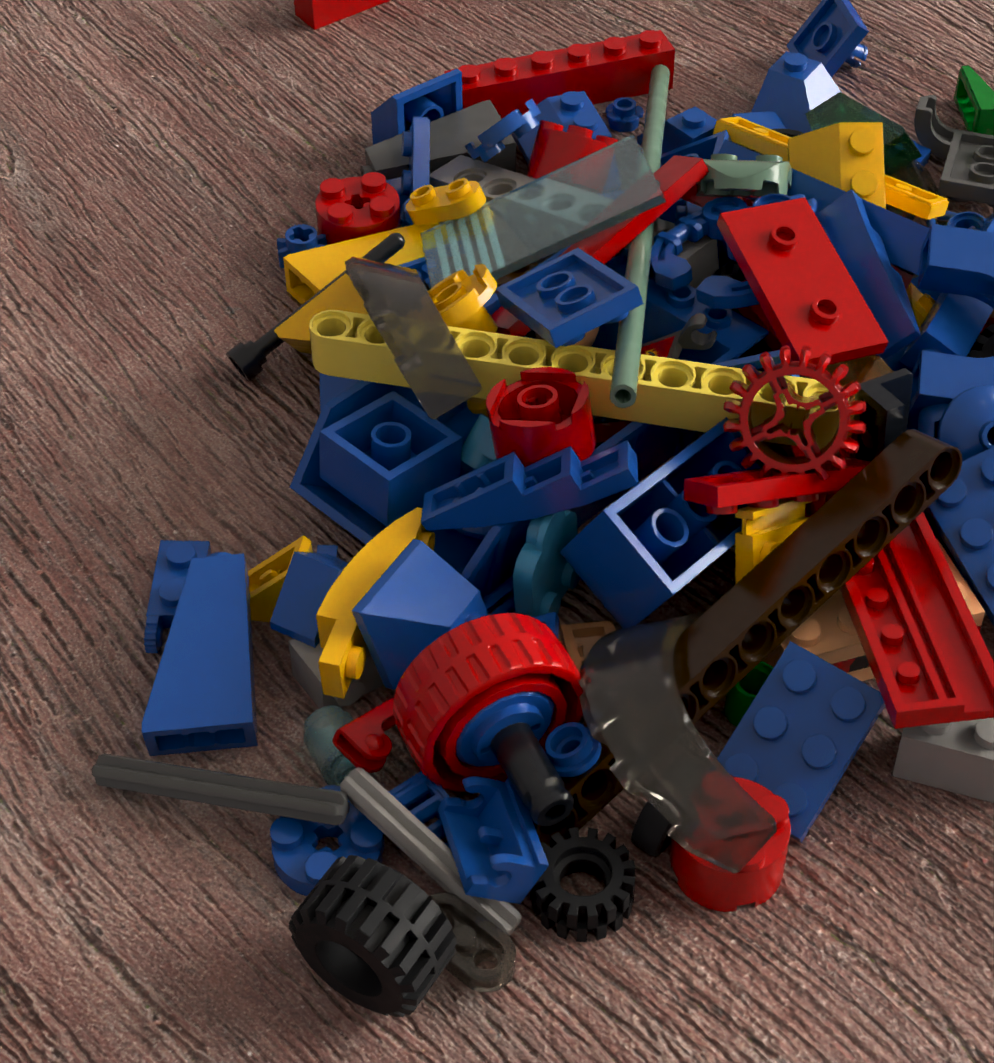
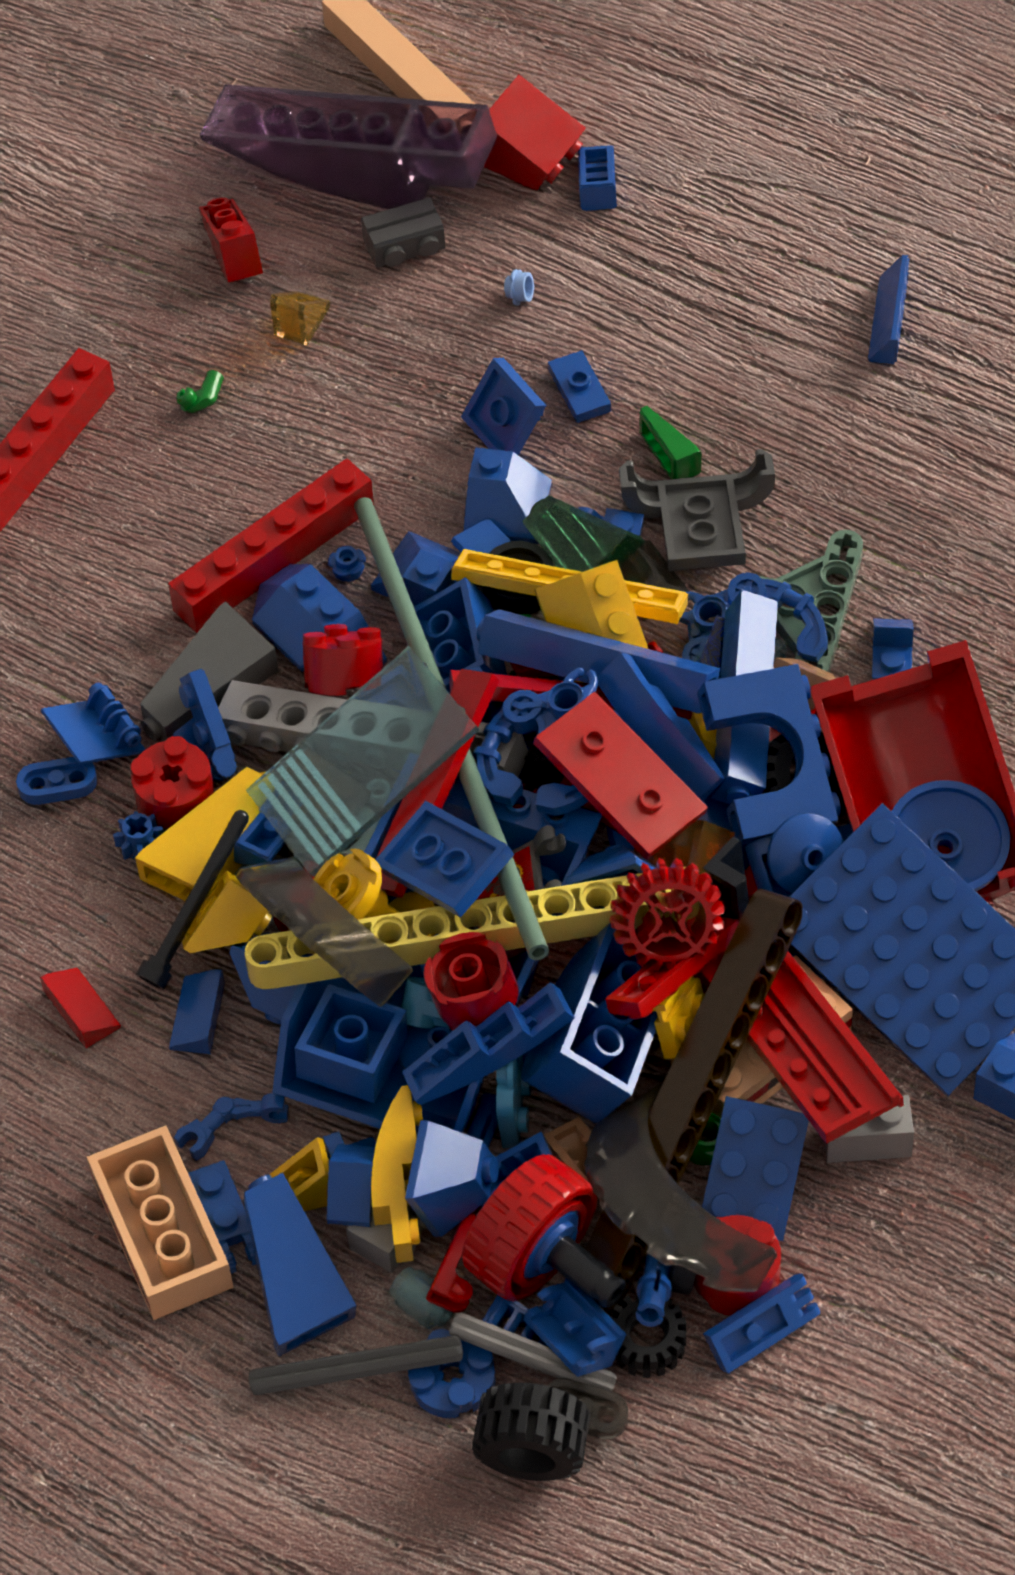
camera: 20 degrees left, 10 degrees up
blue slope [371,69,463,145] -> none
yellow plate [406,178,486,225] -> none
blue plate [464,99,541,163] -> none
blue plate [545,722,601,777] -> none
sand green slope [696,154,793,198] -> none
none -> blue plate [16,757,97,805]
none -> red slope [40,967,121,1049]
none -> blue hinge [41,683,145,765]
none -> light nougat brick [87,1125,234,1320]
none -> blue slope [169,969,225,1054]
none -> blue piece [174,1093,289,1161]
none -> blue plate [548,350,611,423]
none -> blue pin [636,1227,676,1327]
none -> blue hinge [703,1273,821,1374]

